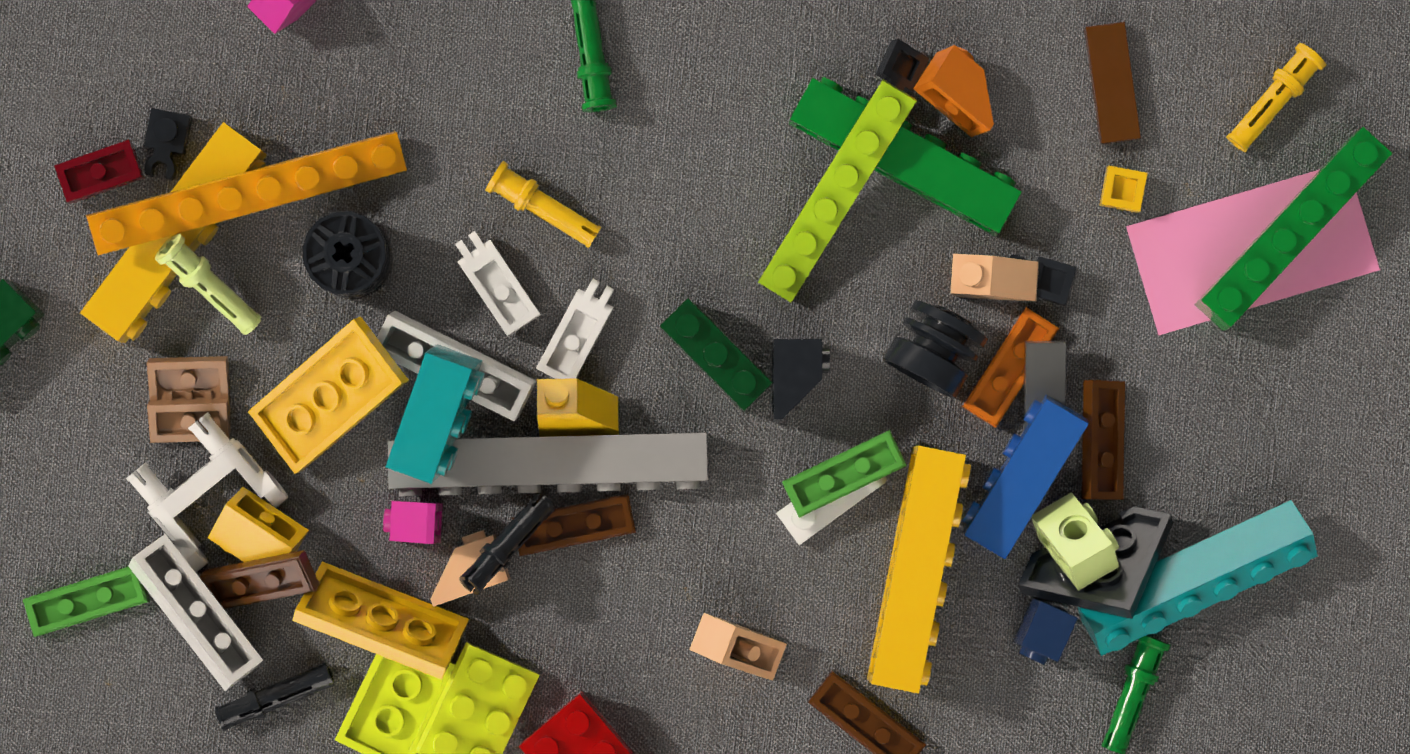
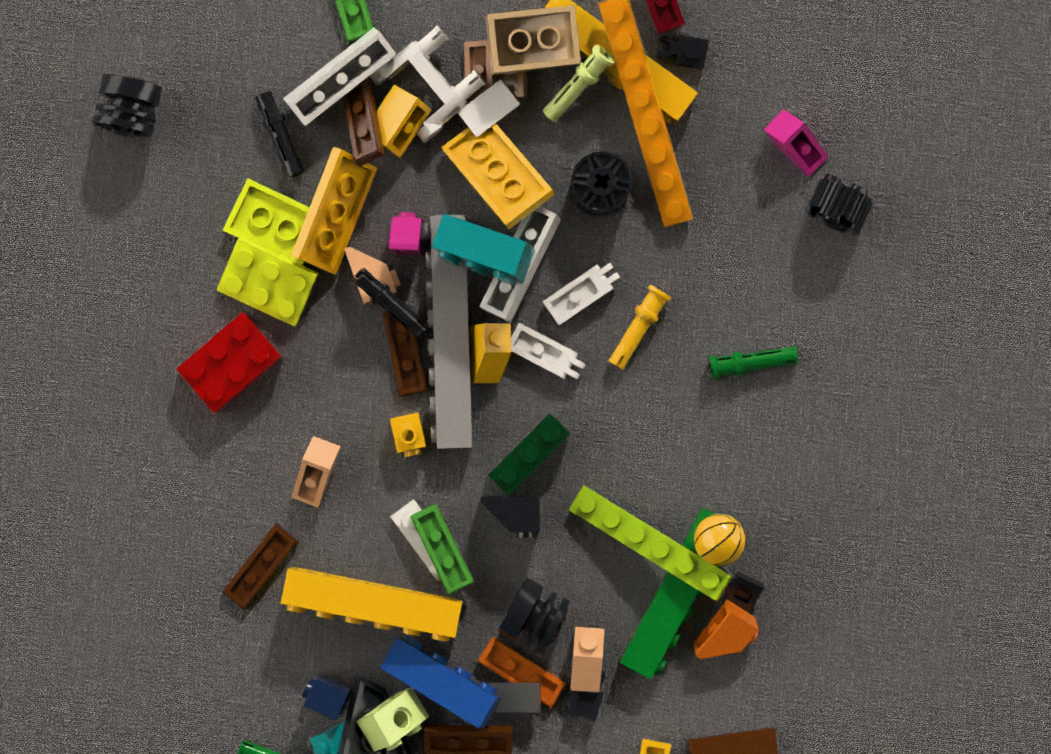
camera: 90 degrees right, 0 degrees up
none -> yellow brick [390,413,427,457]
none -> white sticker [457,79,520,137]
none -> tan slope [485,5,581,76]
none -> yellow piece [694,514,746,566]

